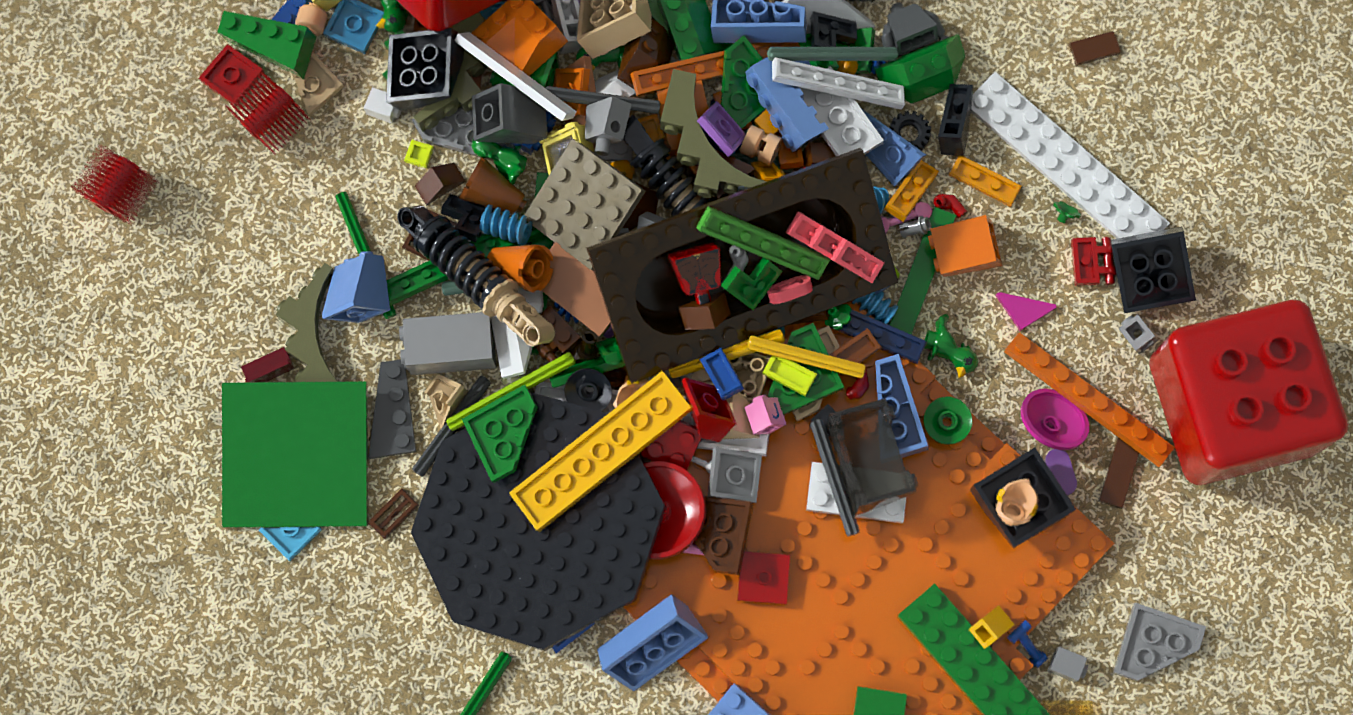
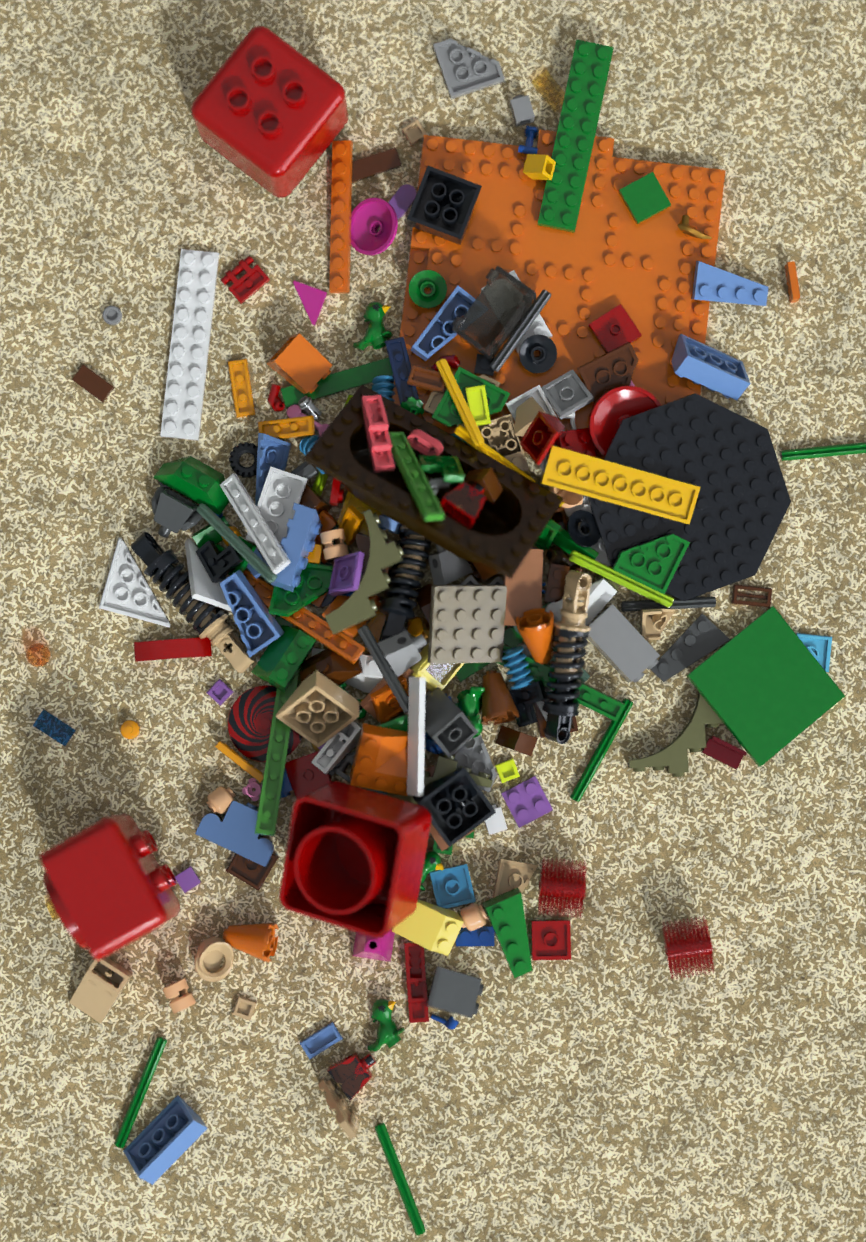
camera: 130 degrees left, 10 degrees up
medium blue slope [322,251,390,323] -> none
blue tile [700,348,744,401] -> none
bright pink brick [745,395,786,434] -> none
black slope [938,84,973,156] -> none
light nougat hair [996,479,1038,526] -> none
green plant [1053,201,1081,223] -> none
black slope [1111,226,1196,313] -> none
light grey brick [1119,314,1158,354] -> none
none -> light grey tile [103,306,122,325]
none -> tan tile [402,119,428,146]
none -> medium lavender plate [501,776,553,828]
none -> black dish [519,334,557,373]

